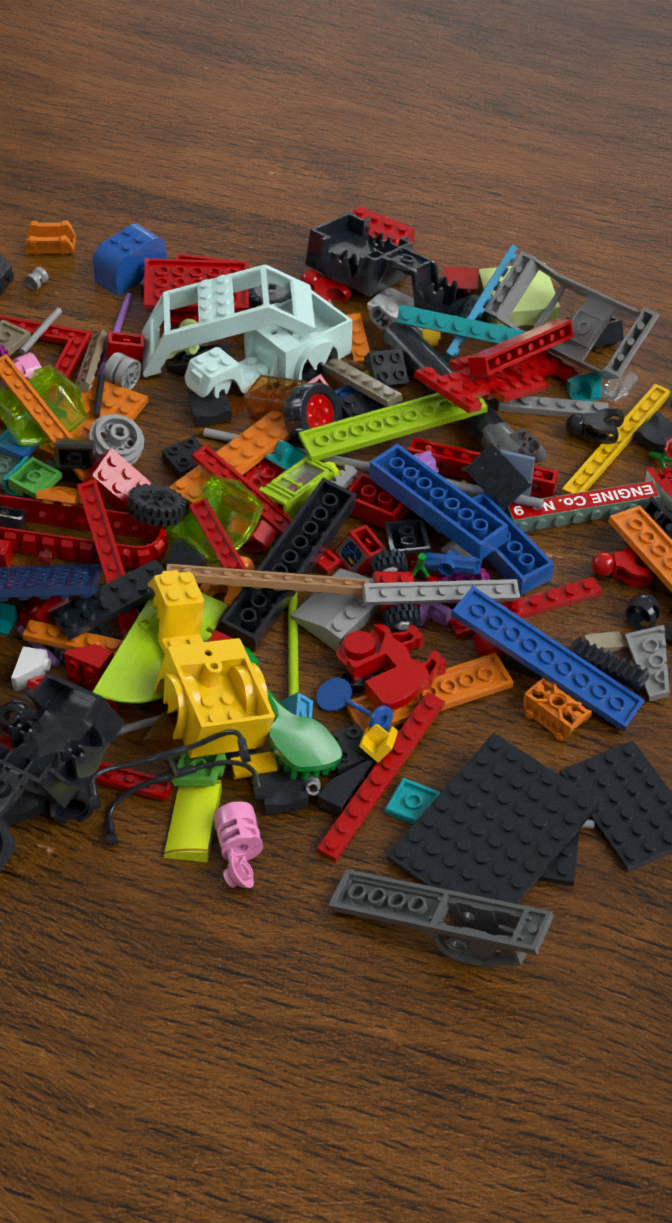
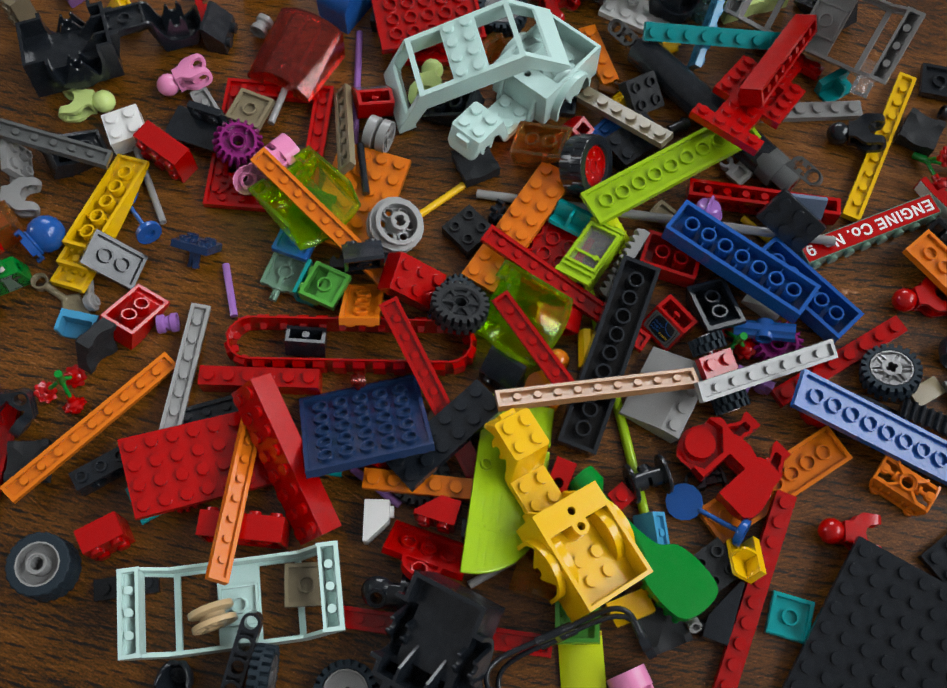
camera: 10 degrees left, 20 degrees up
none -> clear red windscreen [247,7,345,103]
none -> yellow bar [420,182,466,217]
none -> black plate [488,198,506,226]
none -> red brick [606,482,635,511]
none -> black hose [622,454,674,504]
none -> light grey plate [719,156,753,185]
none -> red piece [817,513,882,551]
none -> wheel [858,343,923,402]

